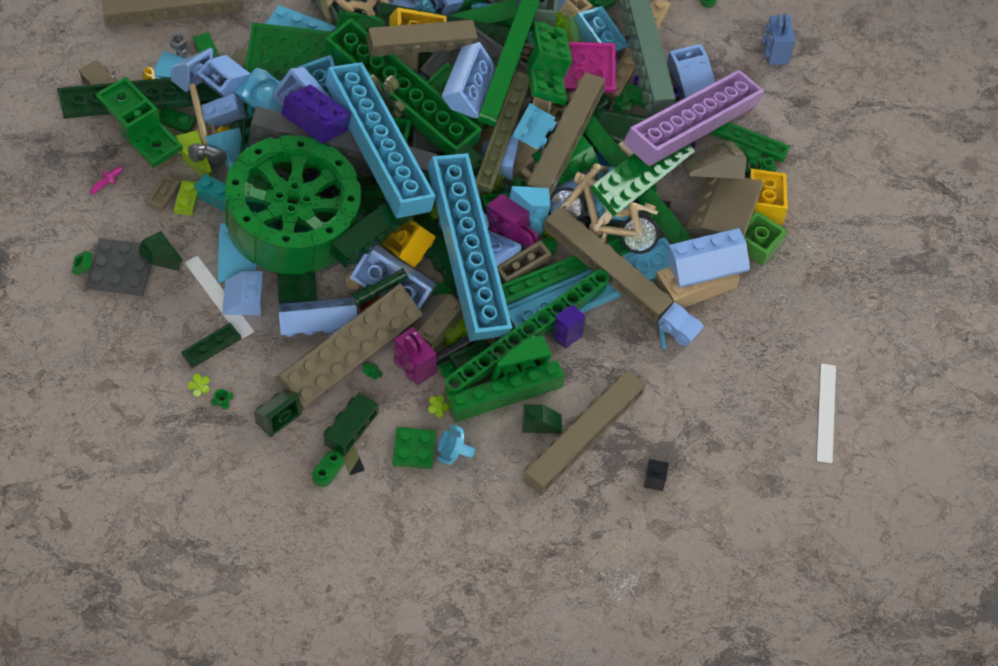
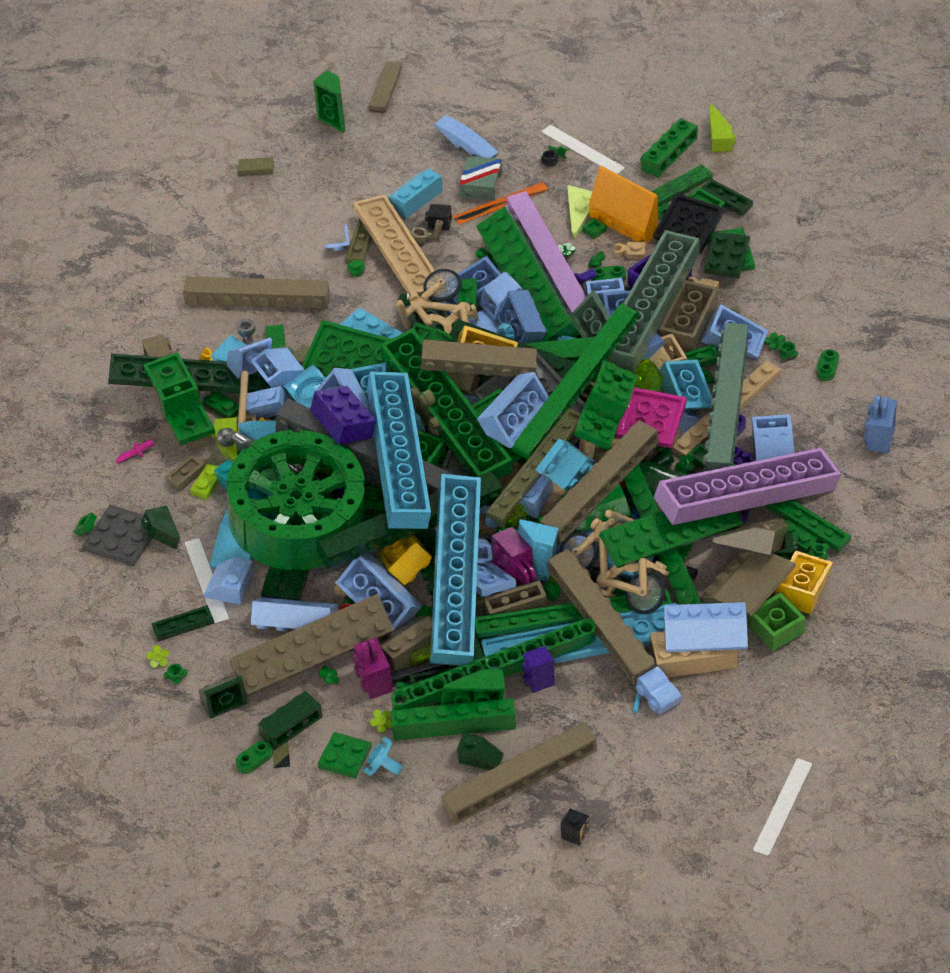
camera: 25 degrees right, 10 degrees down
dark green pin [351,268,409,308] -> none

